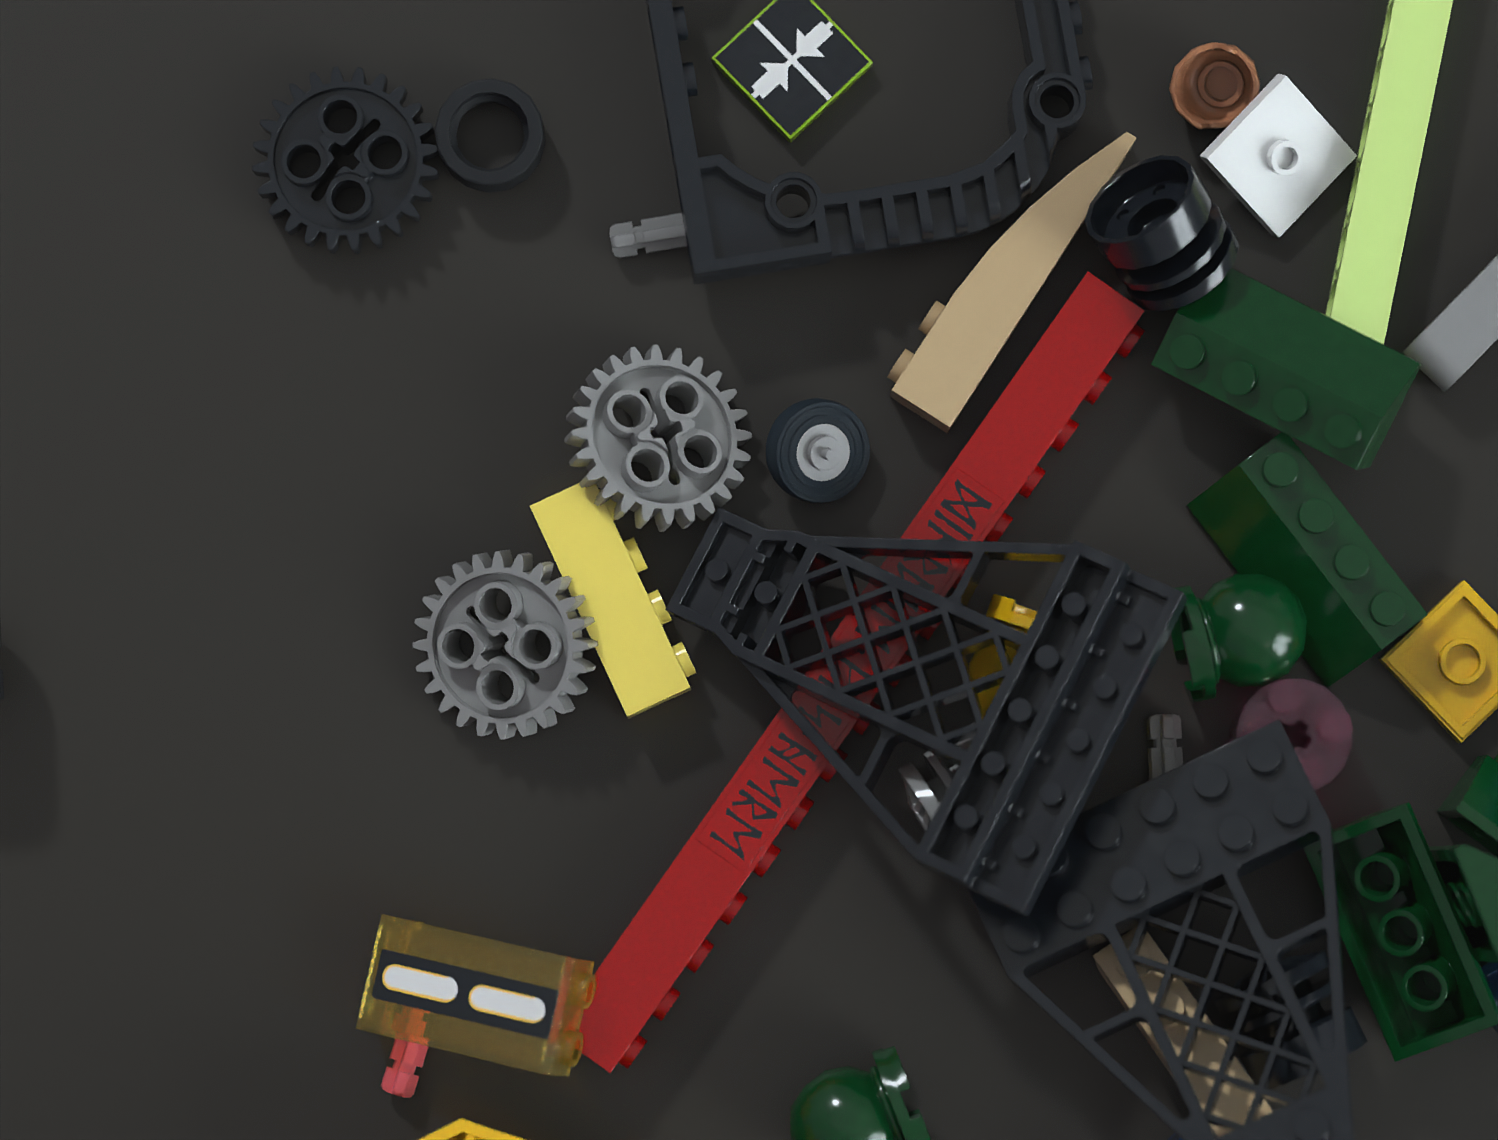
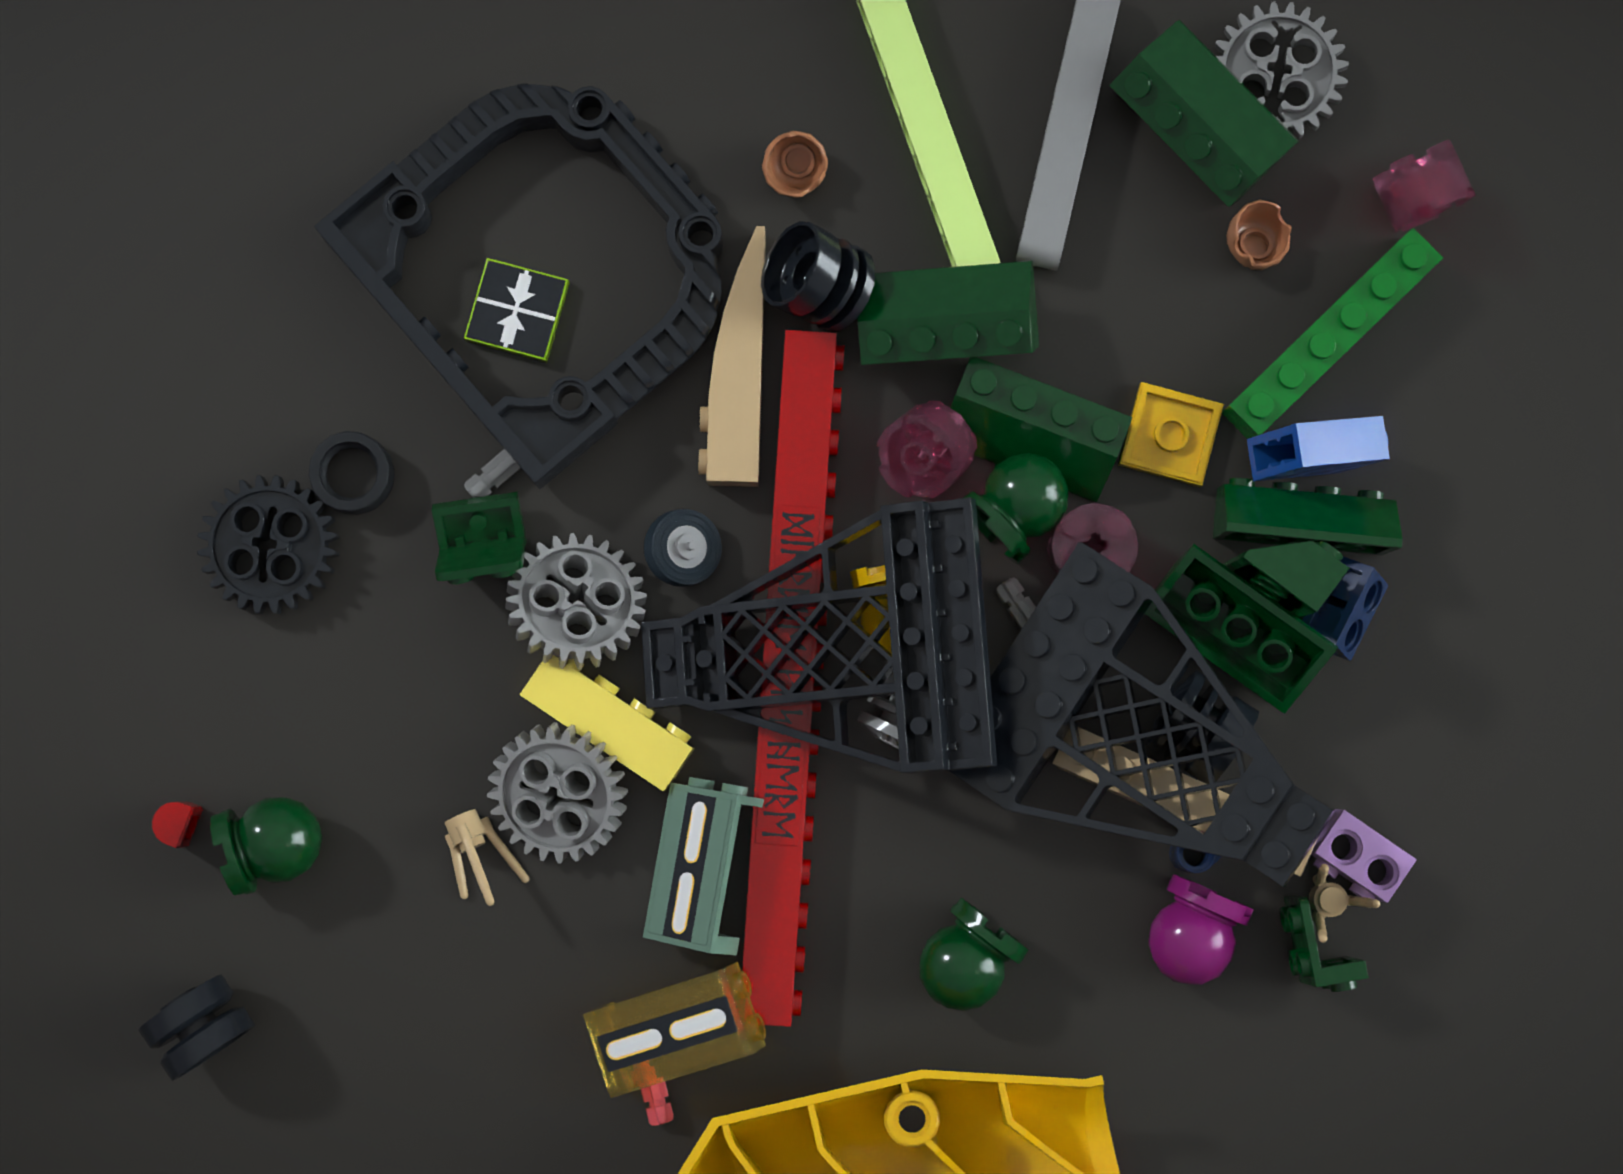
camera: 30 degrees left, 0 degrees up
white plate [1200,74,1357,238] -> none
none -> red brick [152,802,203,848]
none -> dark green tile [210,797,322,896]
none -> dark green bracket [431,491,527,584]
none -> tan plant [444,809,529,906]
none -> sand green panel [643,777,764,955]
none -> clear pink brick [877,401,977,499]

